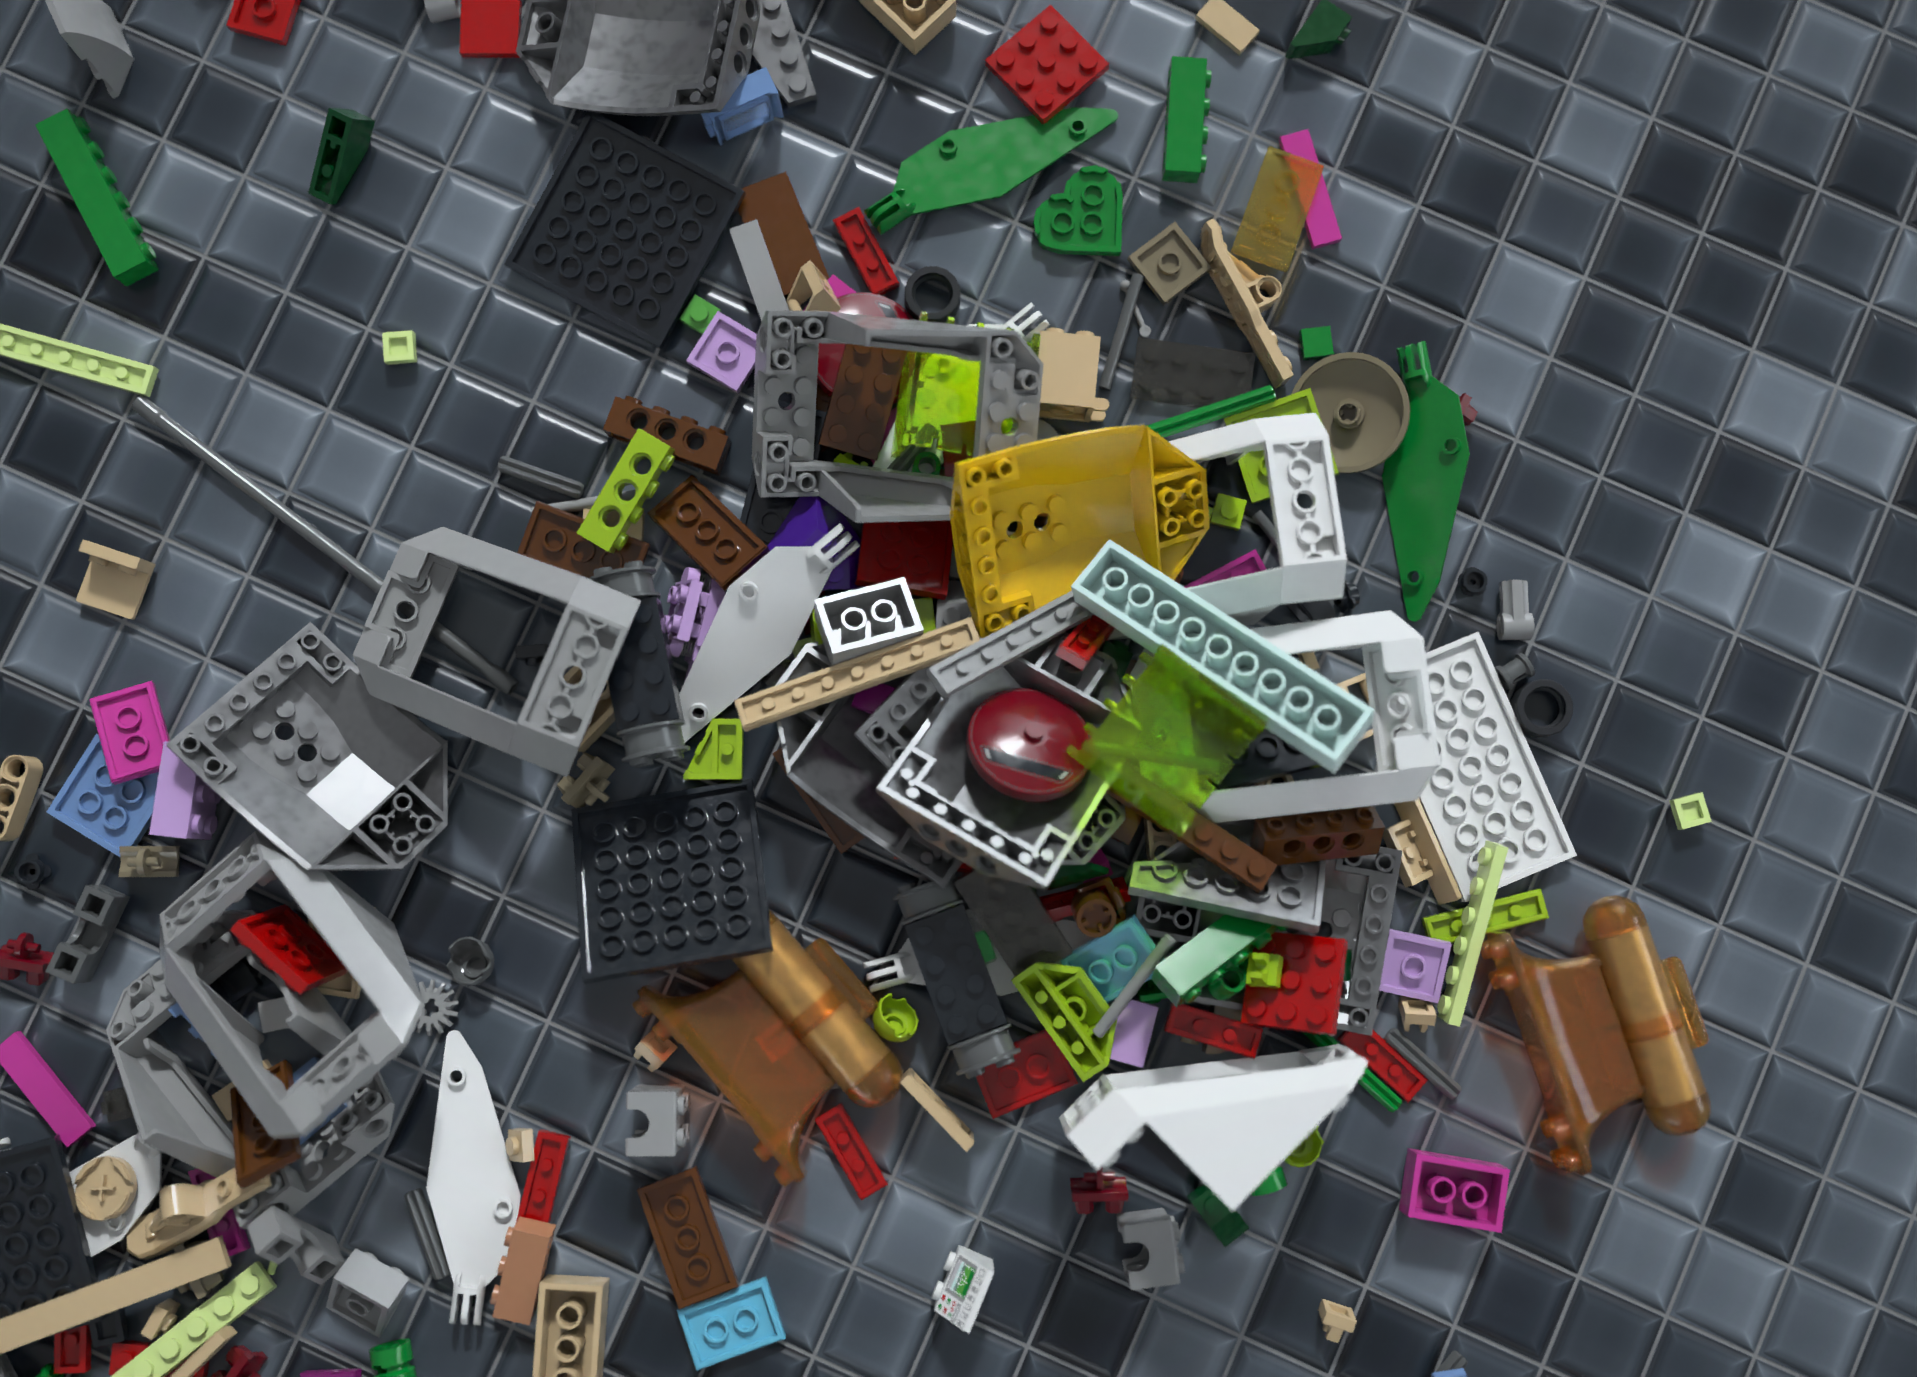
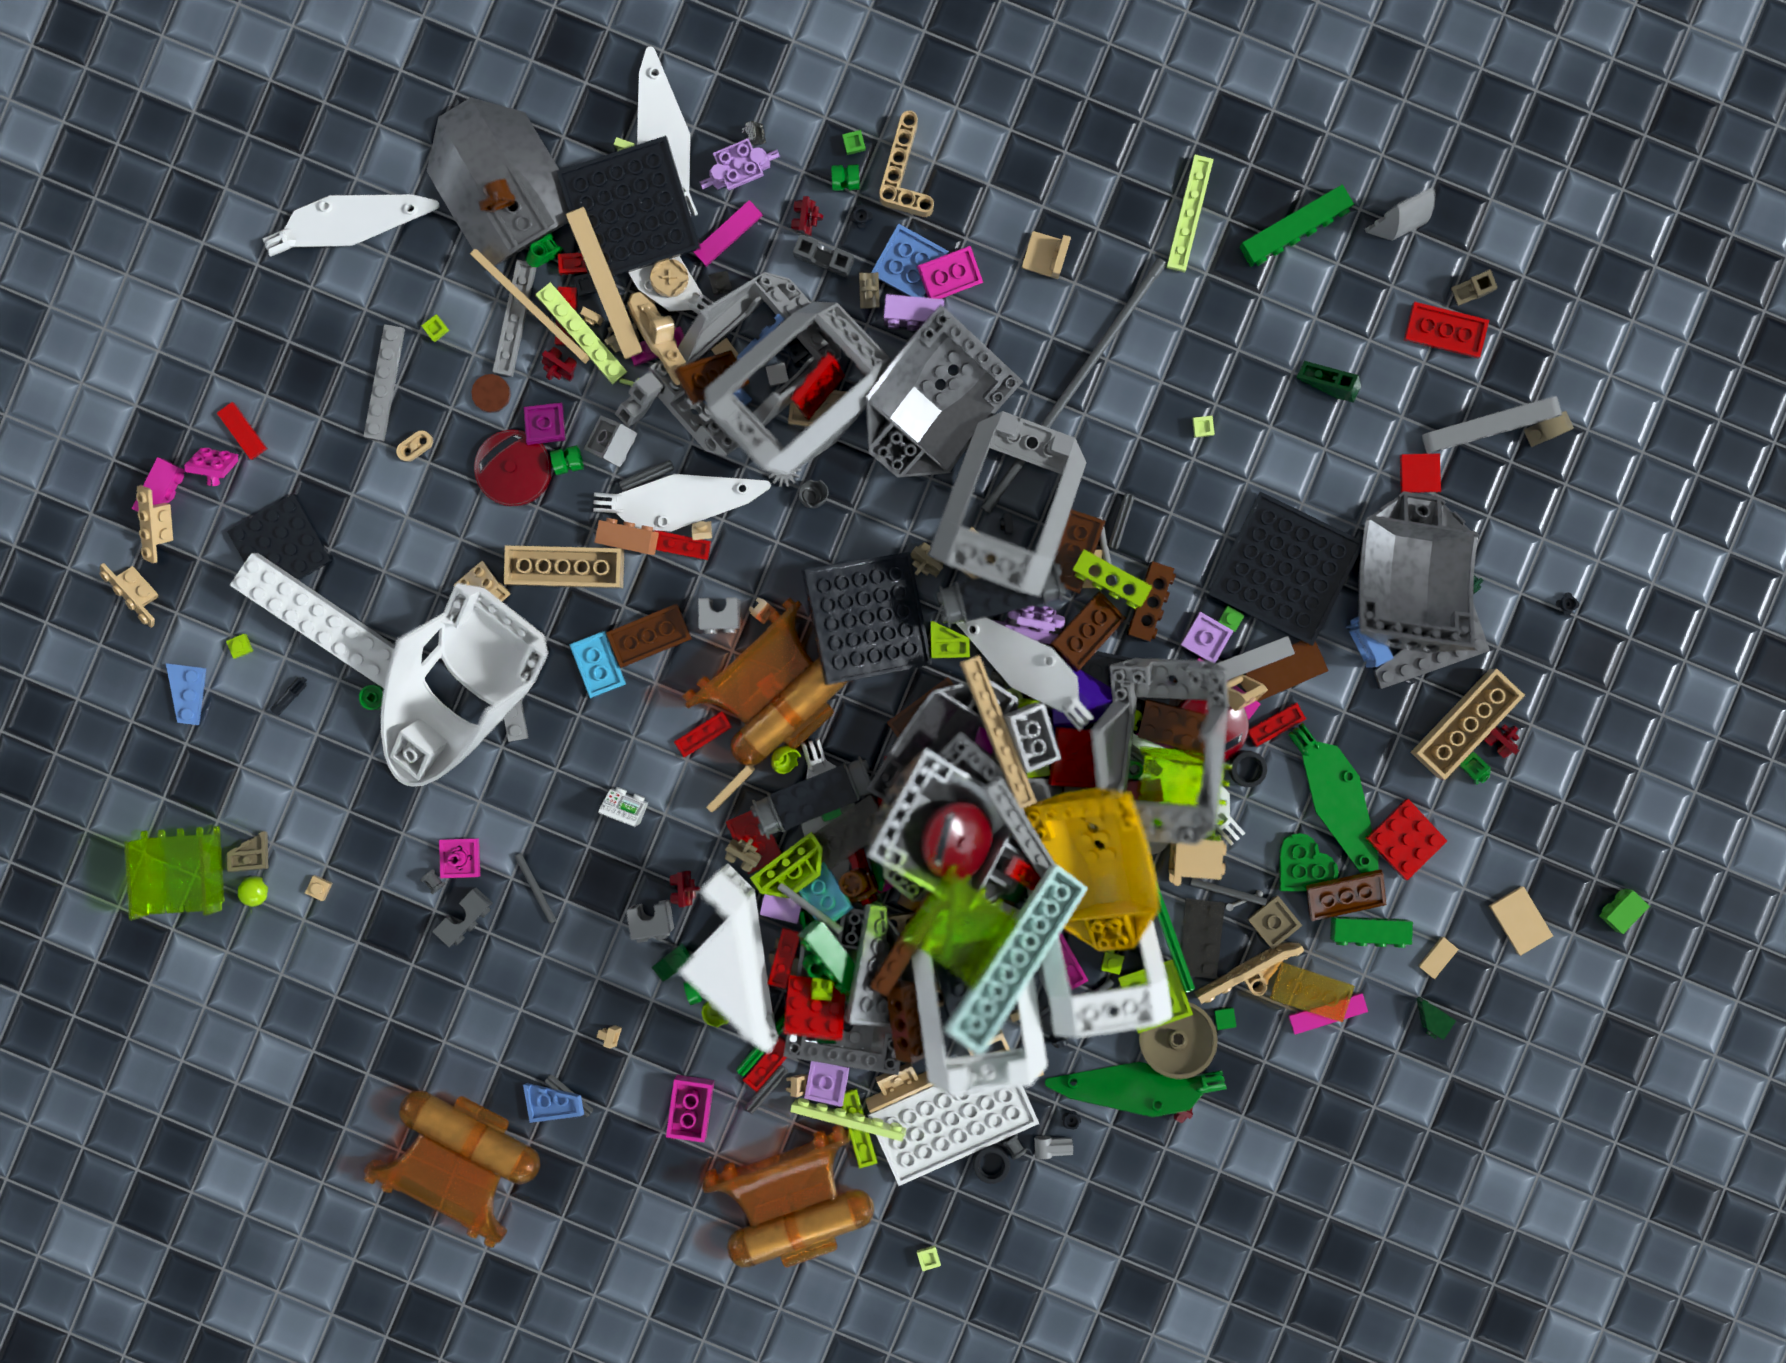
camera: 85 degrees right, 5 degrees up
none -> dark tan hips [725,838,762,872]
none -> reddish brown tile [1306,869,1387,921]

